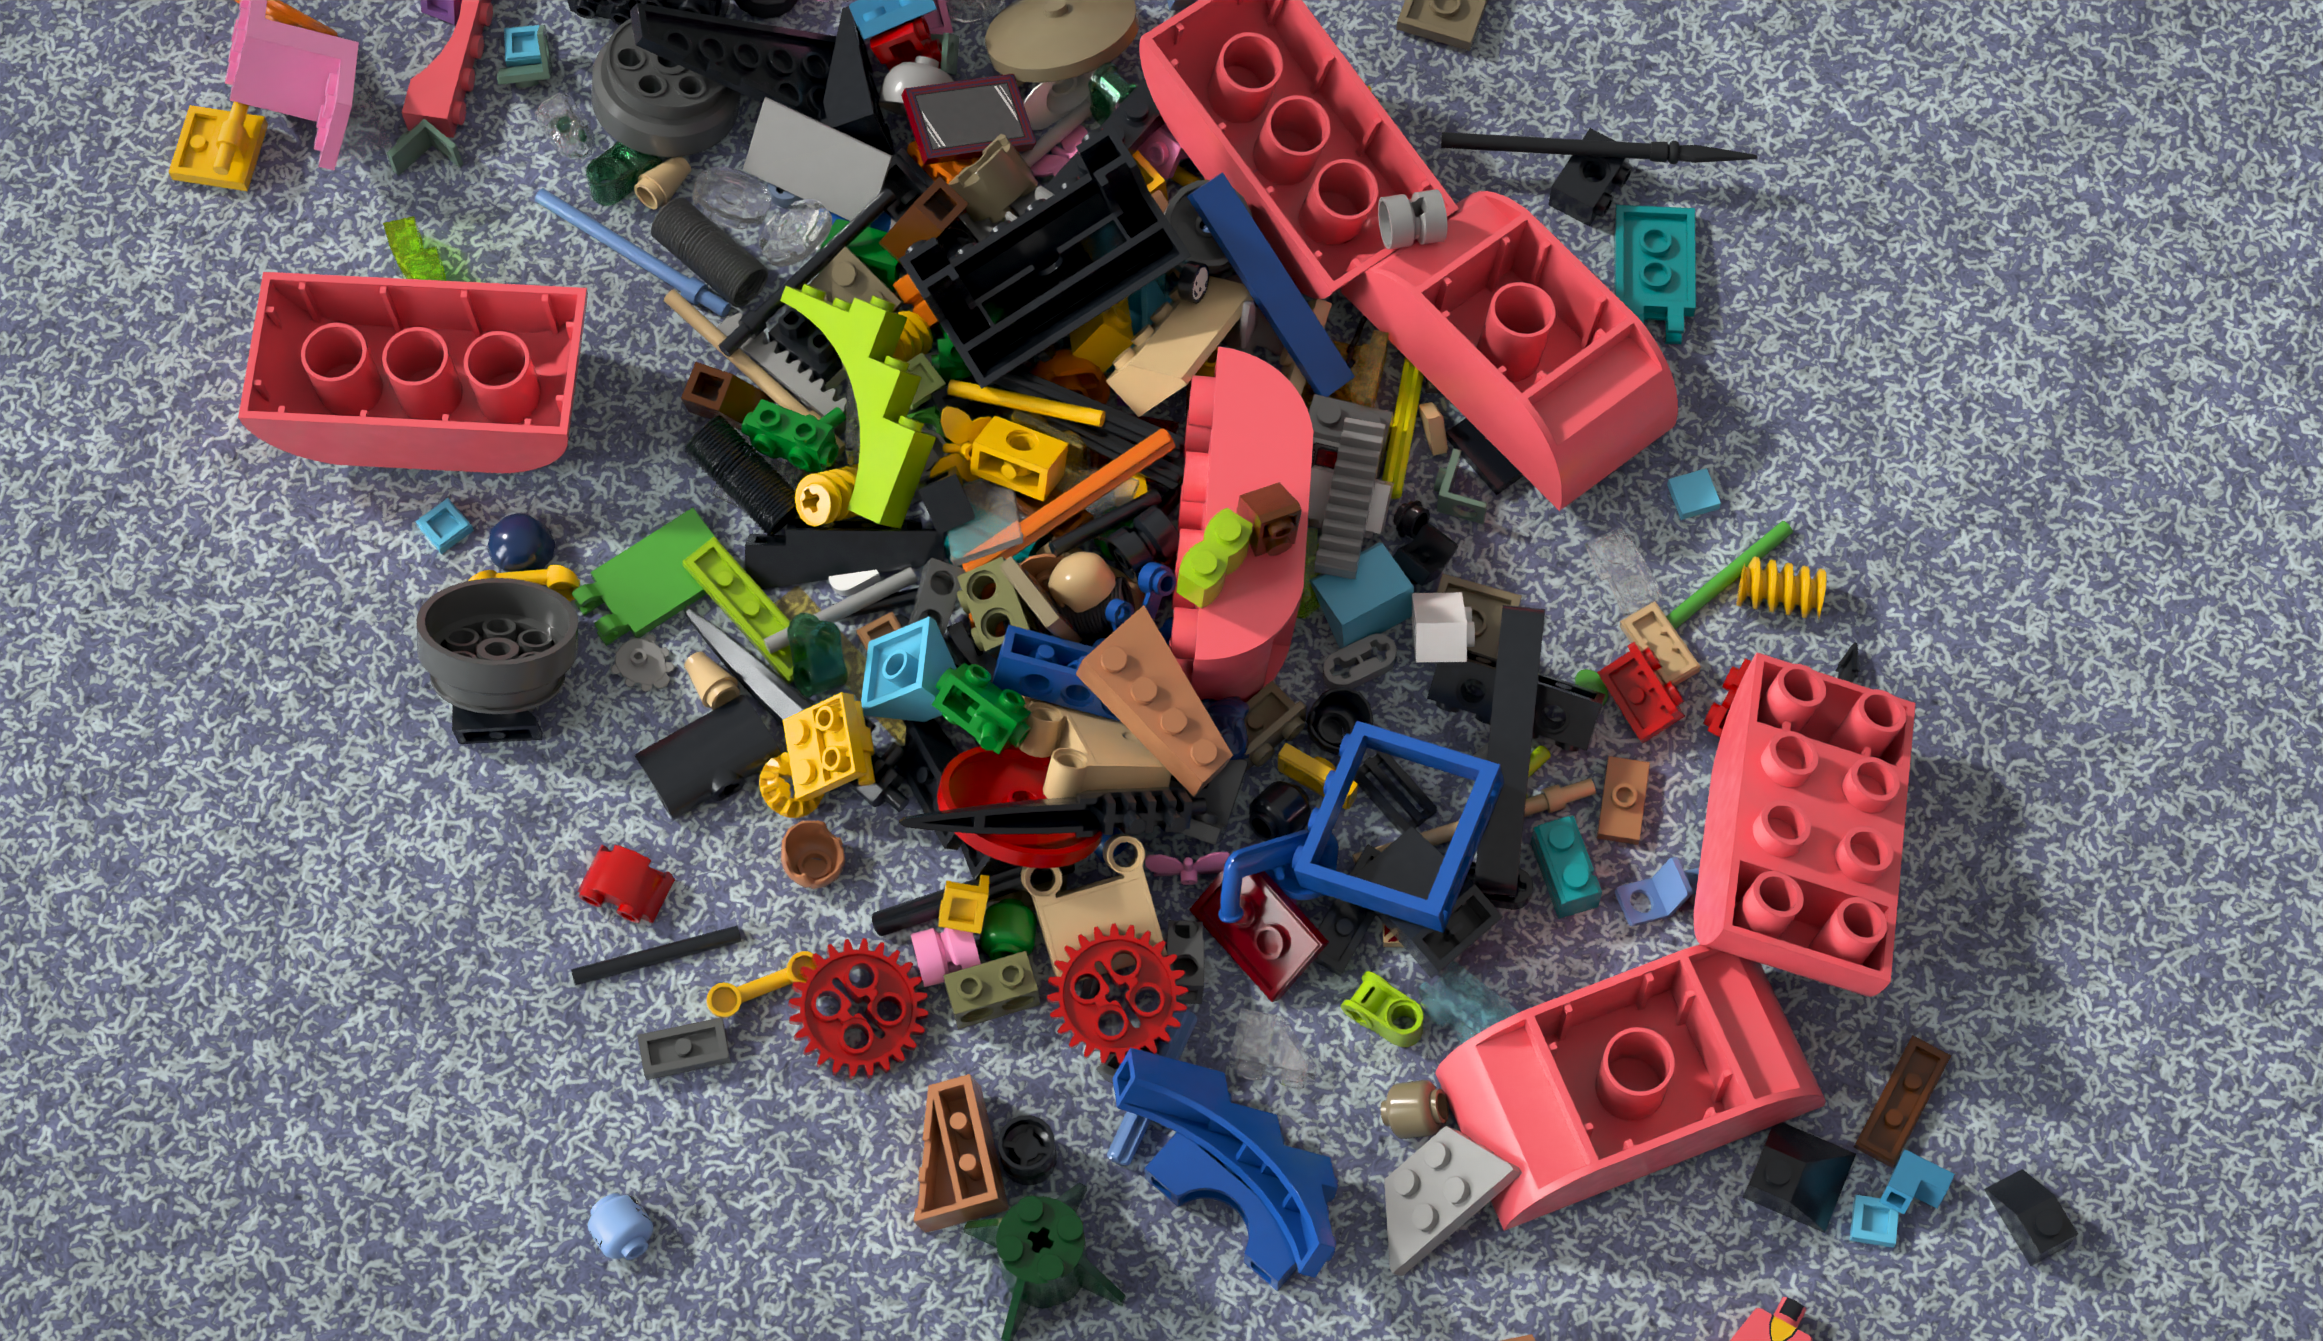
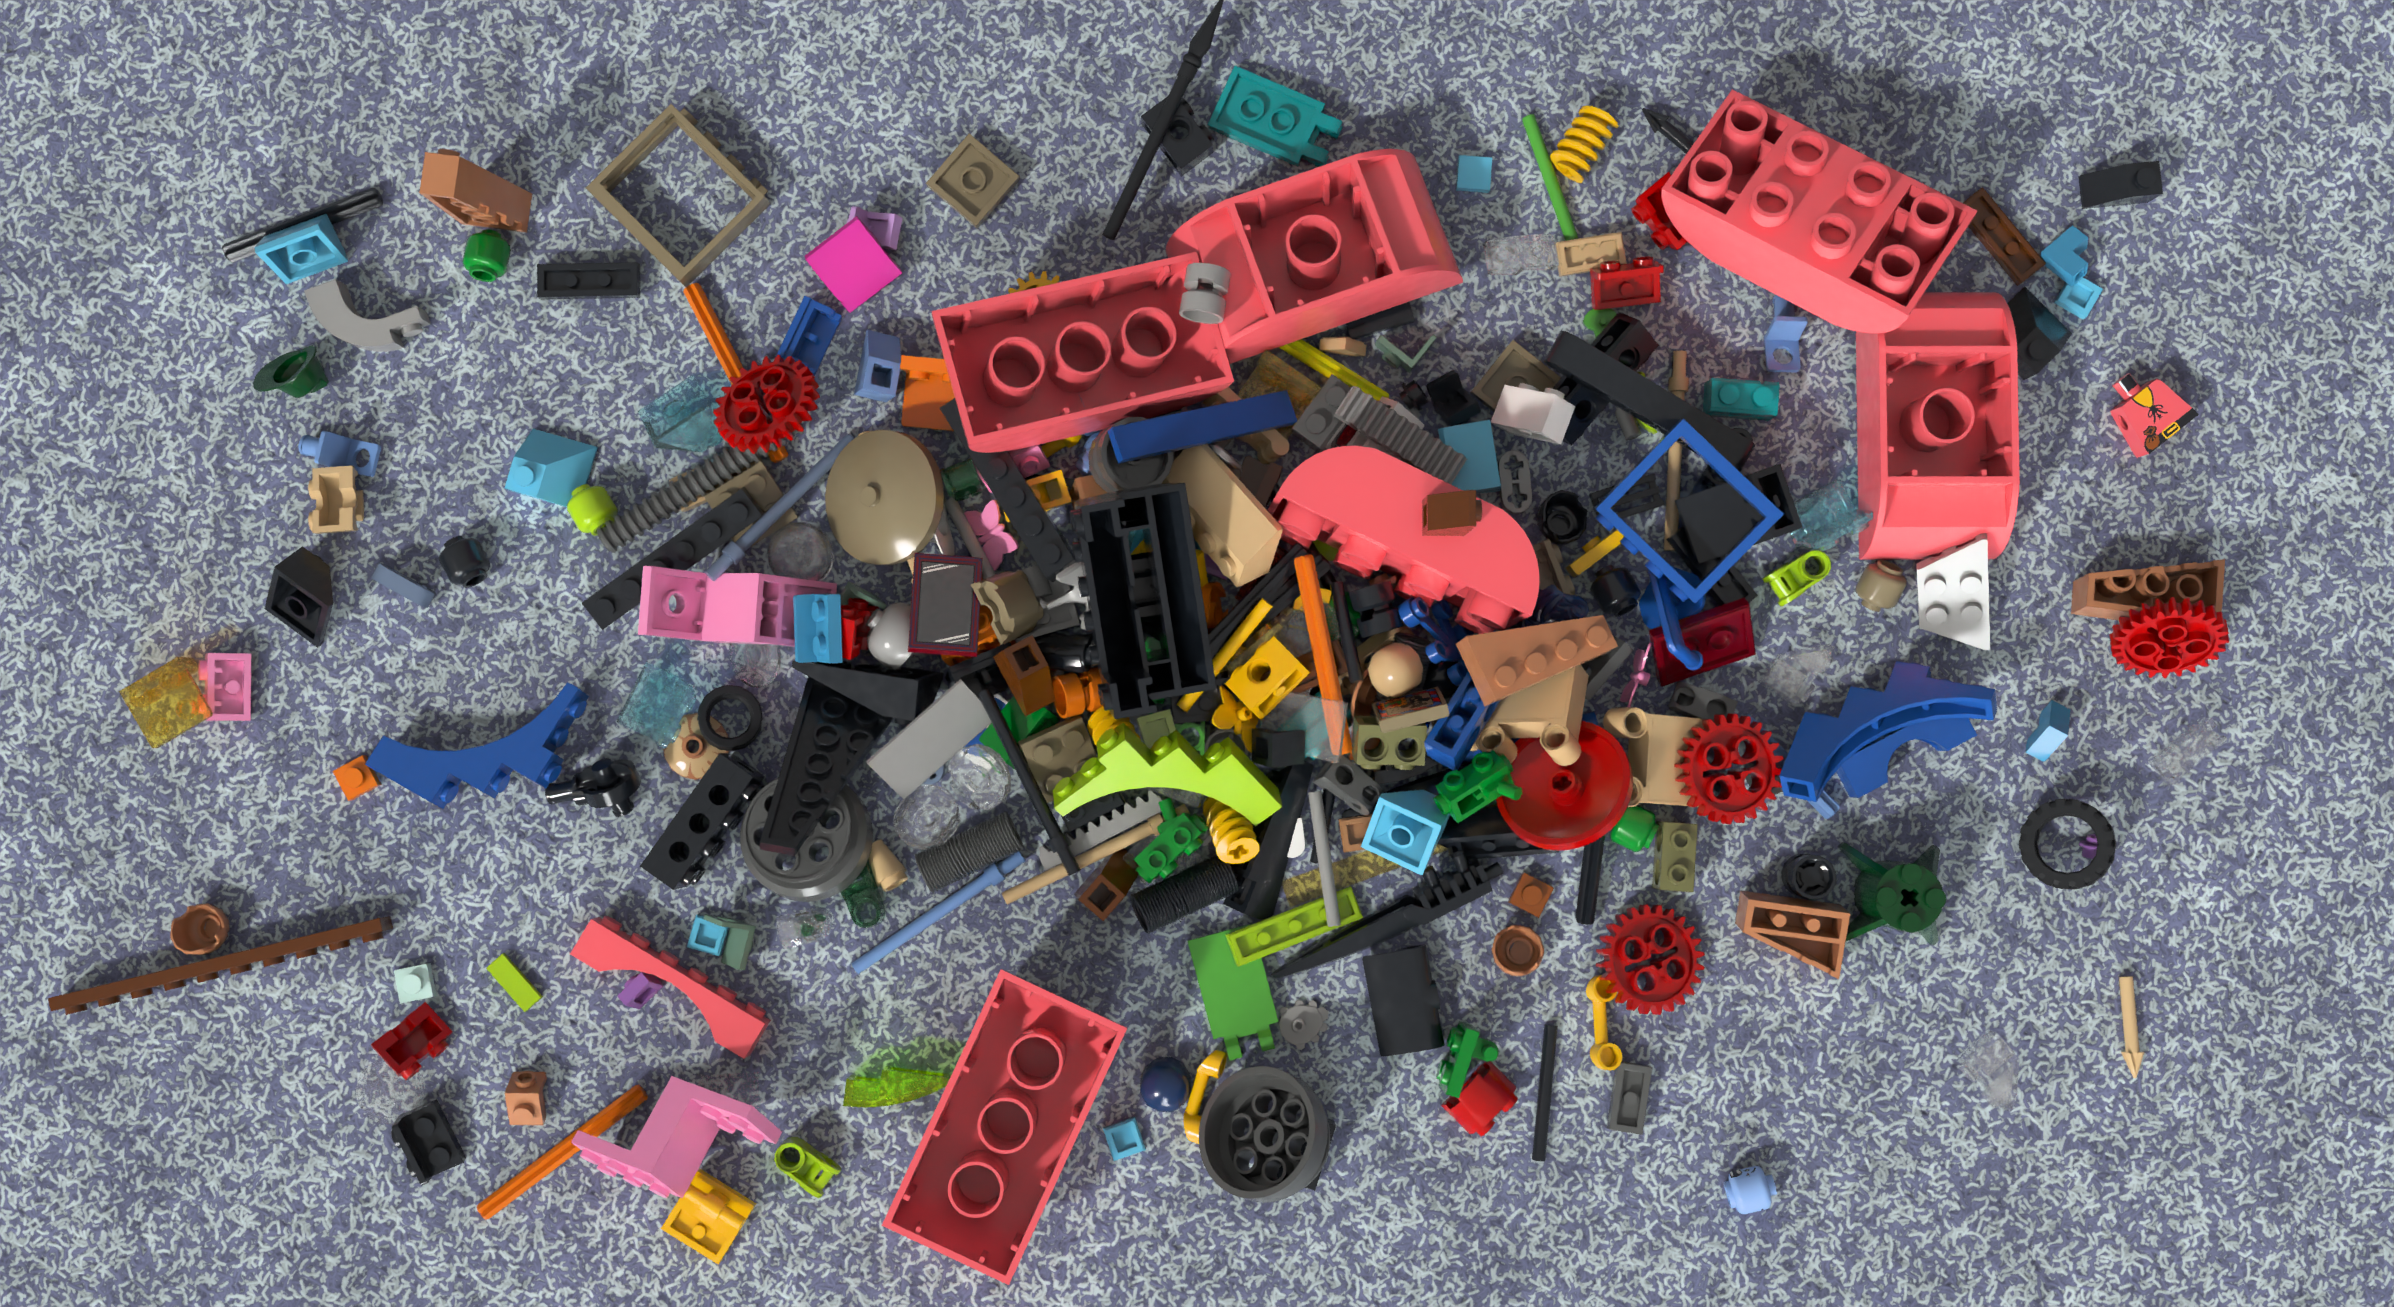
camera: 70 degrees left, 20 degrees up
sand green bracket [386,119,463,176] -> none
tan cone [684,651,740,710] -> none
yellow gear [759,752,825,818] -> none
yellow plate [783,692,875,801] -> none
clear green piece [787,612,848,698] -> none
black piece [899,787,1207,838] -> none
bright pink wheel [910,928,981,988] -> none
yellow panel [938,875,989,934] -> none
lime brick [1176,508,1253,609] -> none
black tile [1178,261,1209,304] -> none
black piece [1345,315,1367,369] -> none
medium nougat plate [1596,756,1650,845] -> none
none -> lime piece [774,1137,841,1198]
none -> green plate [1436,1021,1498,1098]
none -> dark orange plate [1508,872,1554,918]

